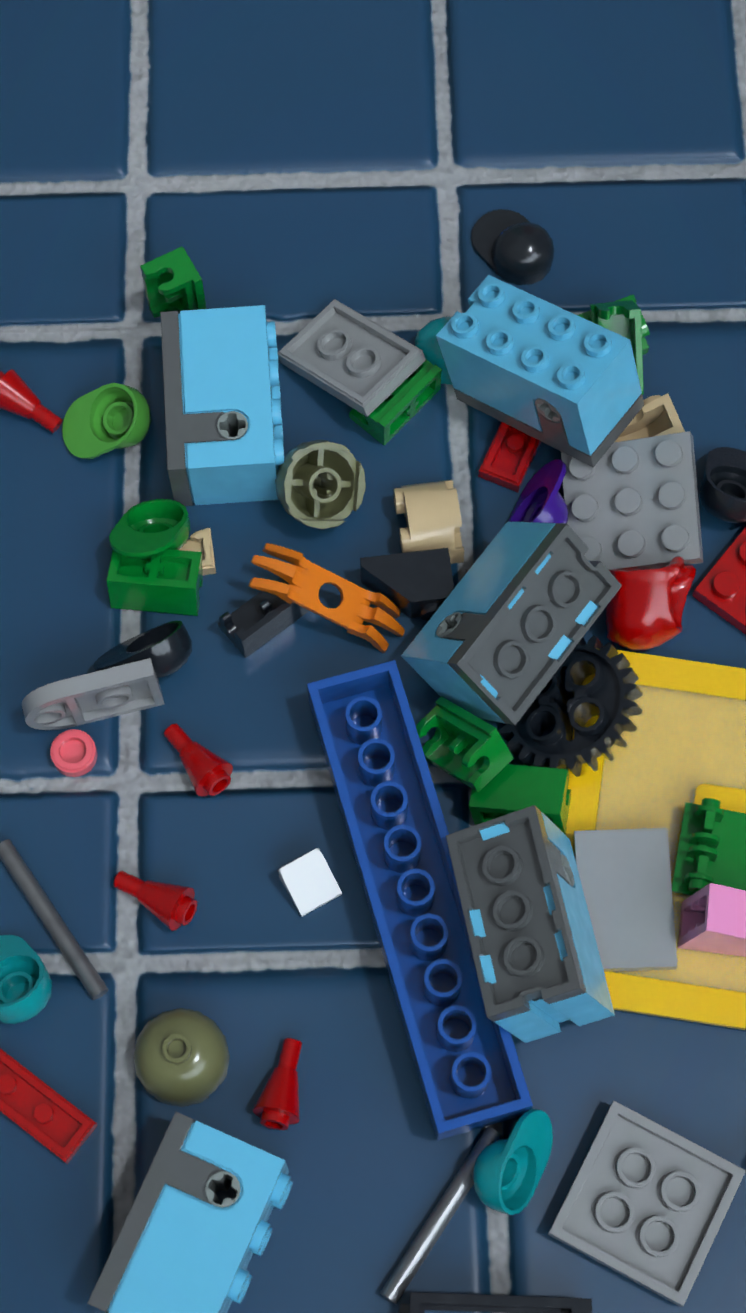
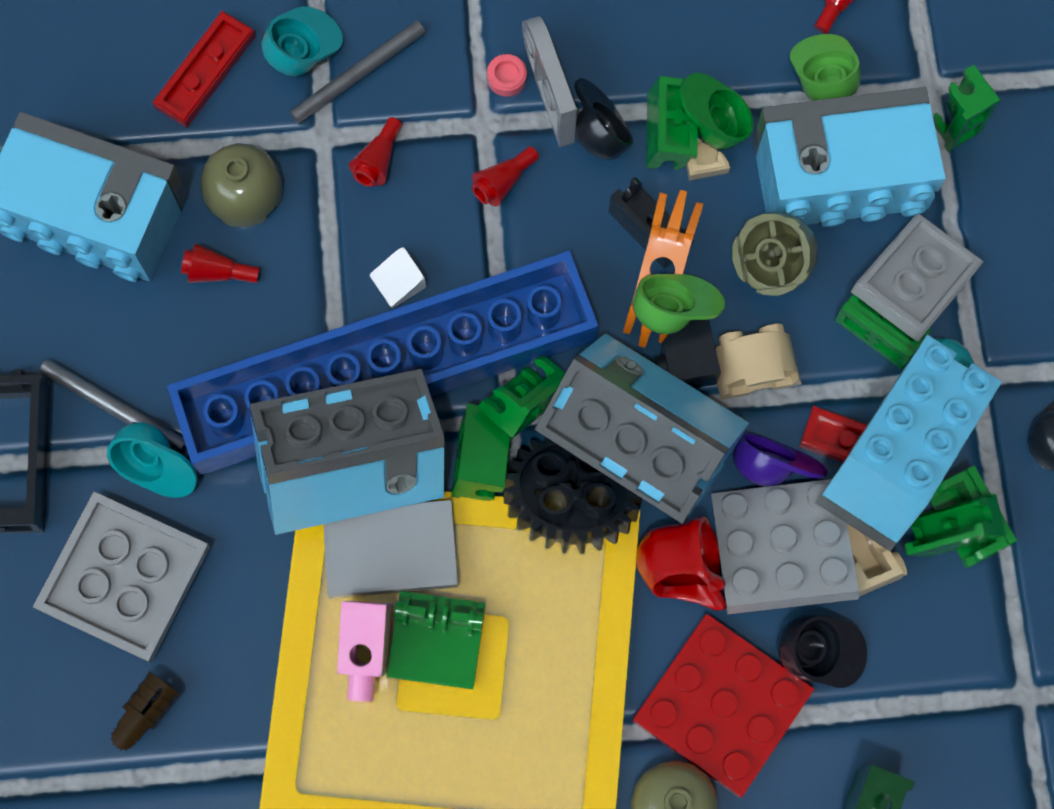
camera: 85 degrees right, 5 degrees up
none -> bright green cap [633,274,725,334]

